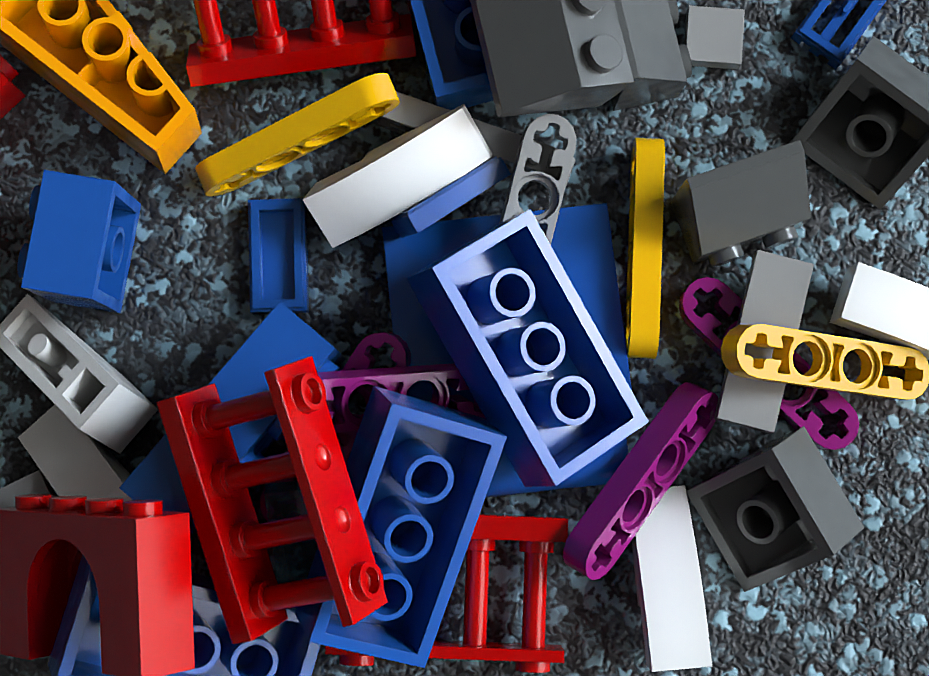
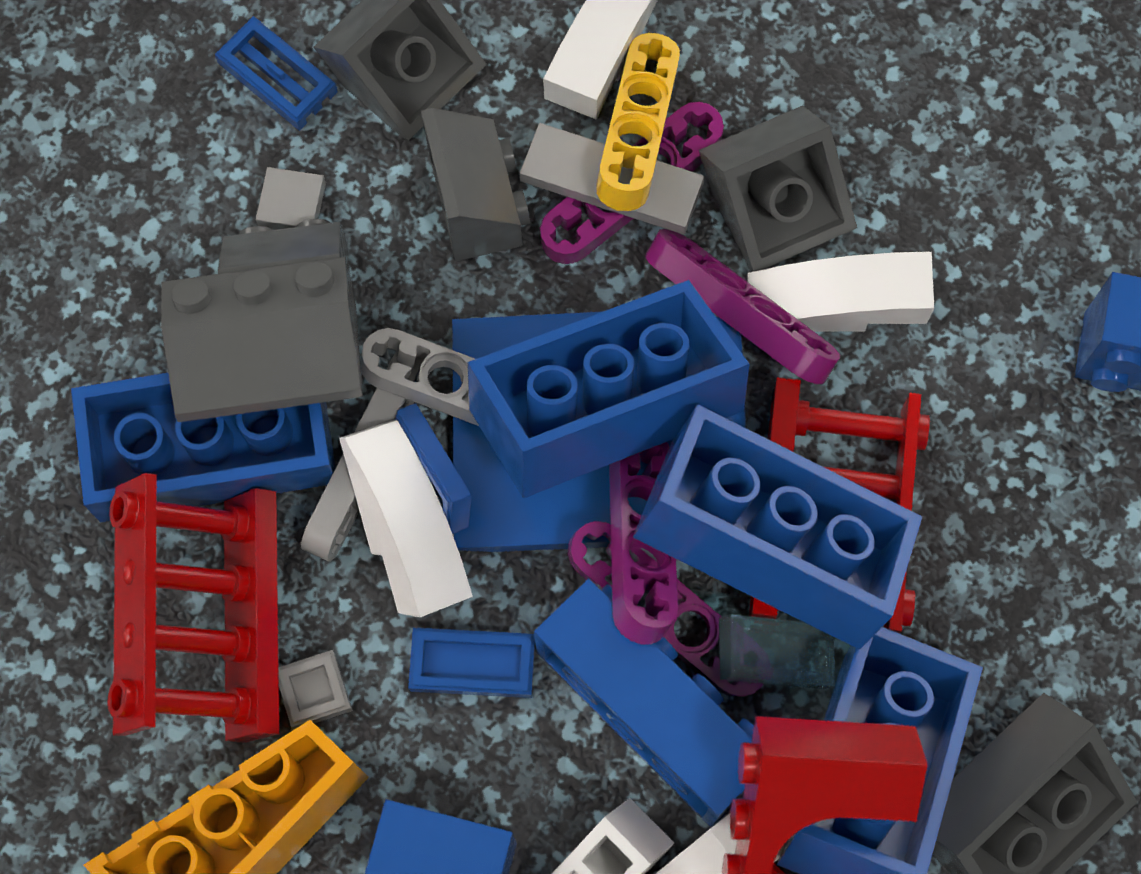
camera: 85 degrees left, 10 degrees down
red fence [156,356,388,644] -> none
yellow beam [195,73,400,196] -> none
yellow beam [625,138,665,359] -> none
none -> light grey tile [278,650,353,730]

